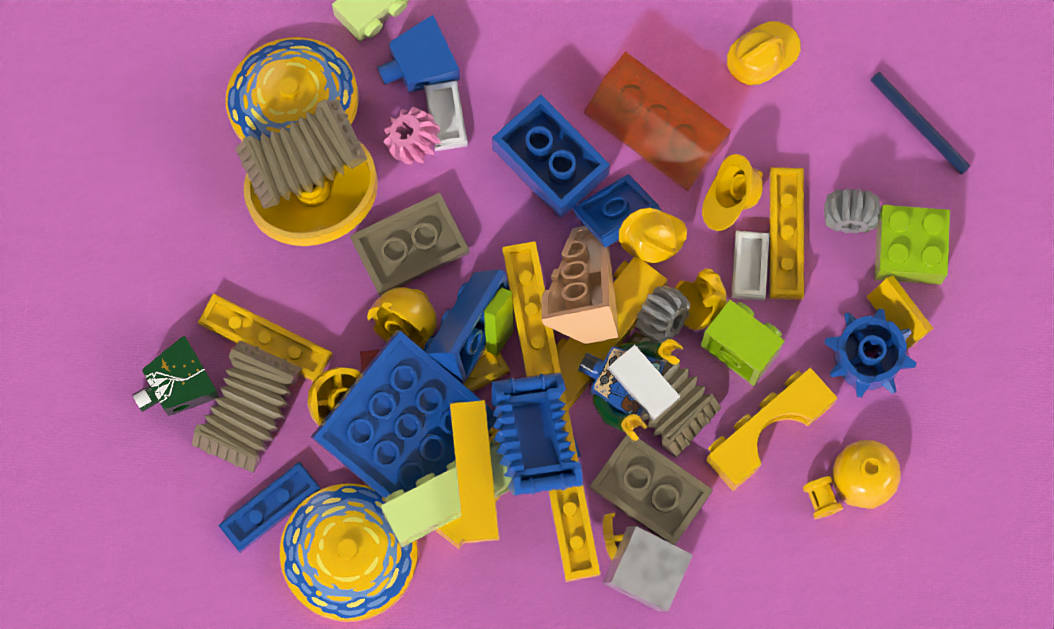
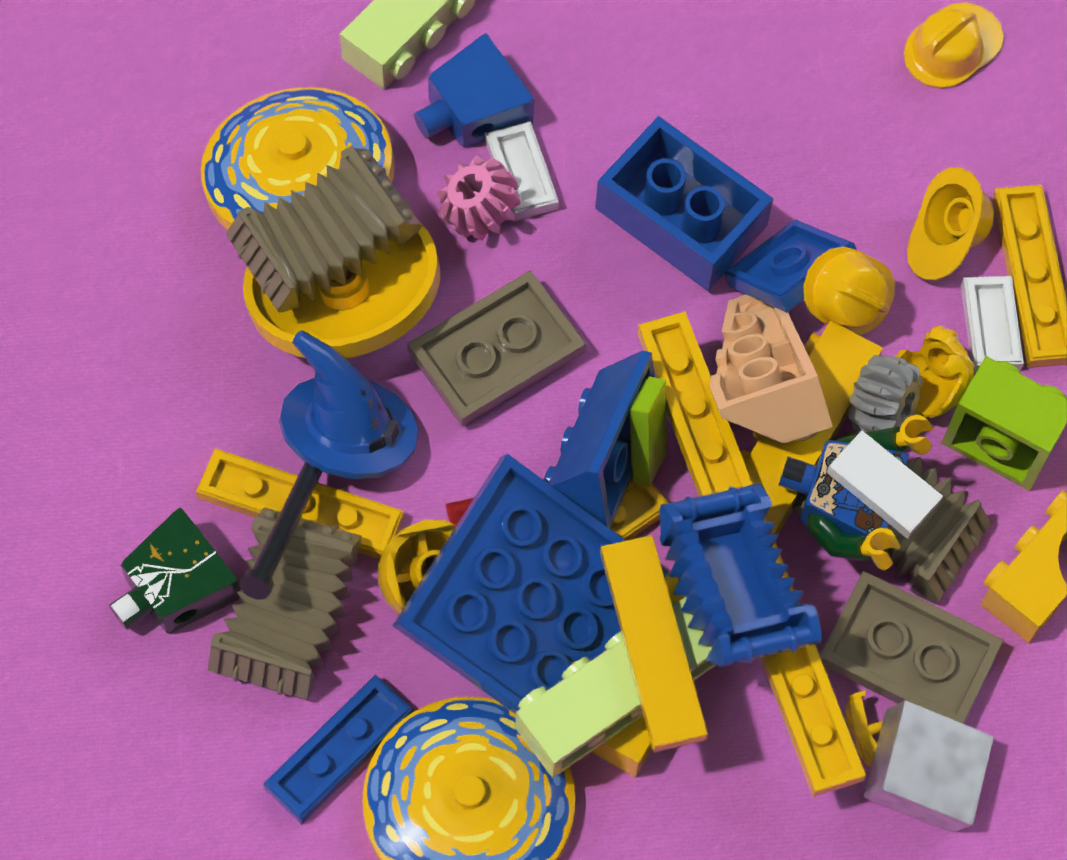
camera: 10 degrees left, 10 degrees down
yellow cylinder [367,287,437,350] -> none
clear orange slope [584,51,731,192] -> none
none -> black bar [240,462,323,600]
none -> blue piece [279,330,418,479]

